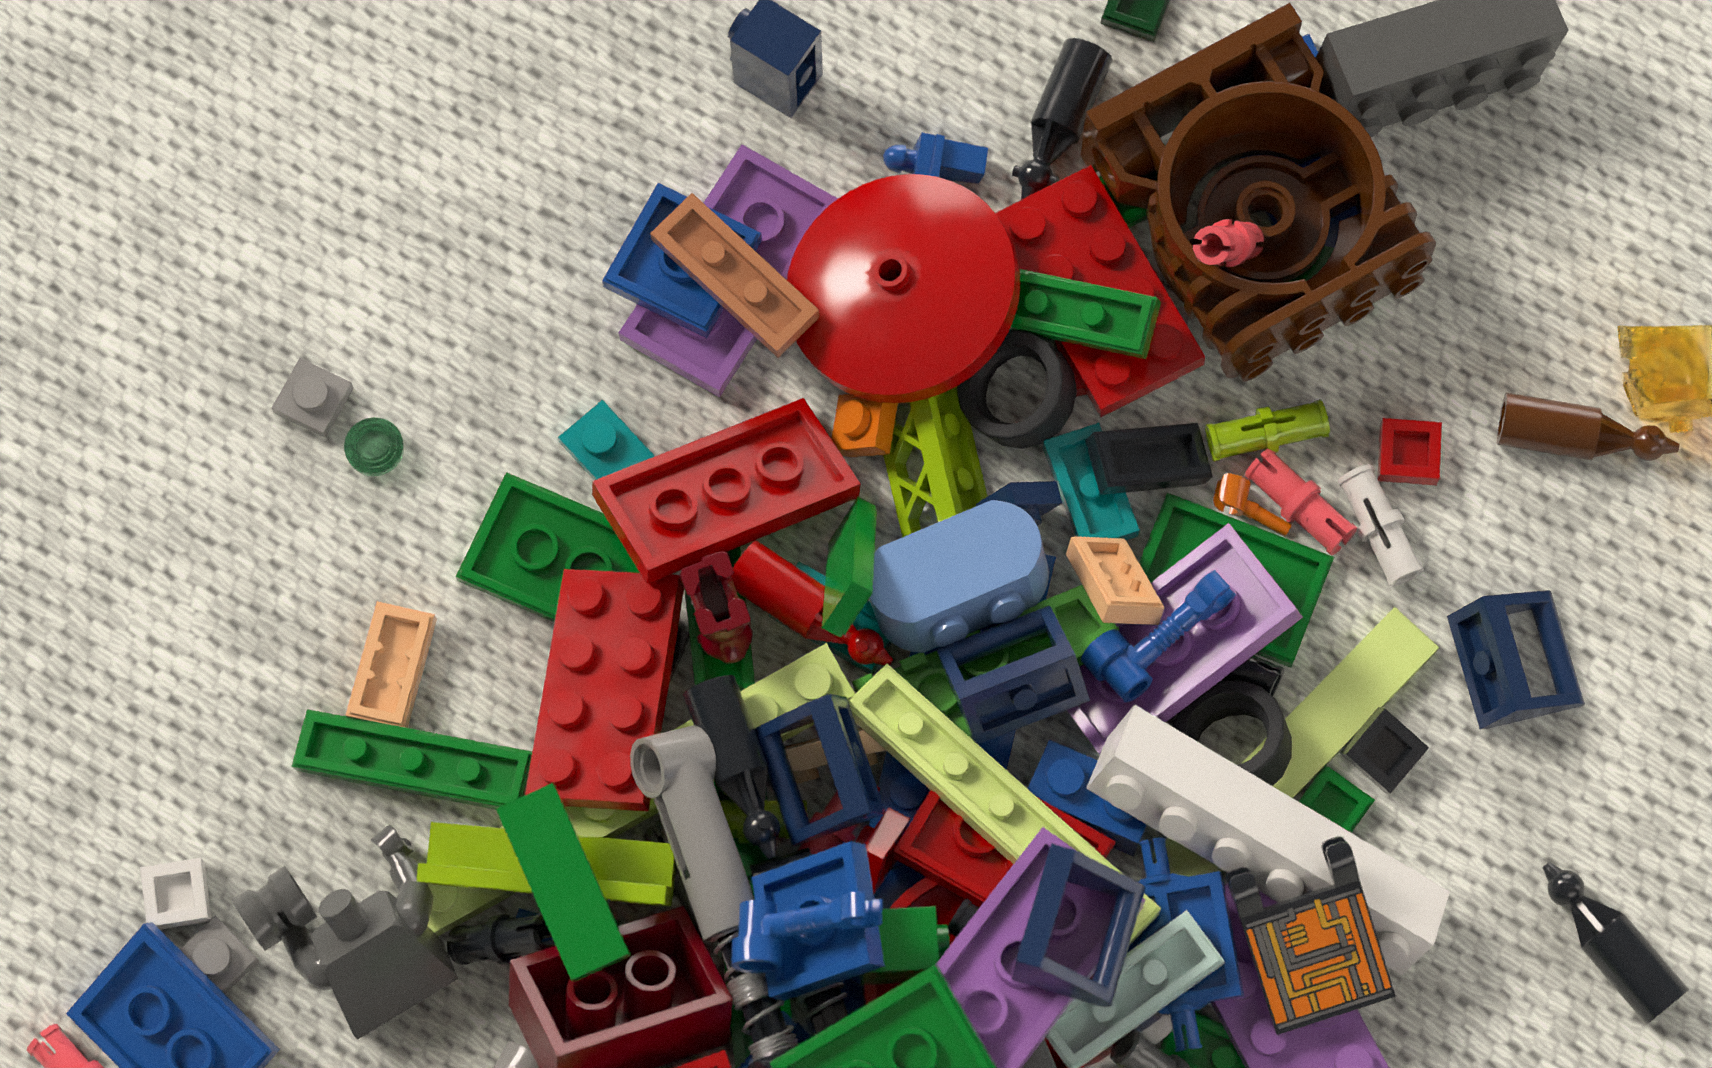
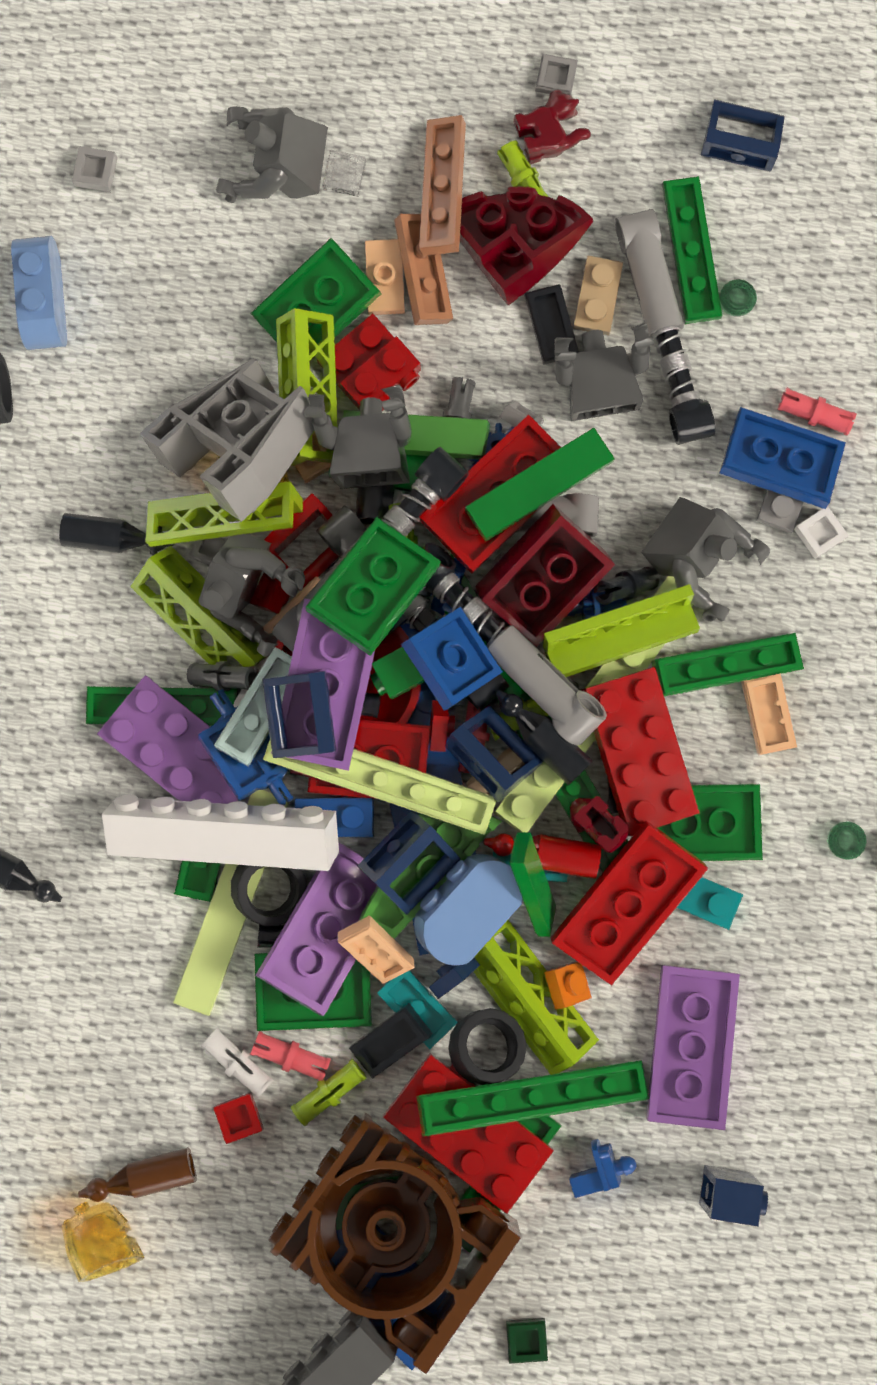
camera: 155 degrees right, 10 degrees up
dark grey wheel [232,866,318,951] -> none
green tile [496,783,631,982] -> none
blue tile [602,183,762,338] -> none
nougat plate [650,193,820,358] -> none
blue brick [731,892,882,973] -> none
red dish [787,174,1020,403] -> none
black wheel [1012,38,1112,200] -> none
blue brick [1081,570,1236,703] -> none
coral pin [1193,219,1264,267] -> none
orange hand [1213,473,1292,537] -> none
flag [1226,836,1396,1035] -> none
black plate [1340,707,1429,794] -> none
dark blue tile [1447,590,1585,729] -> none

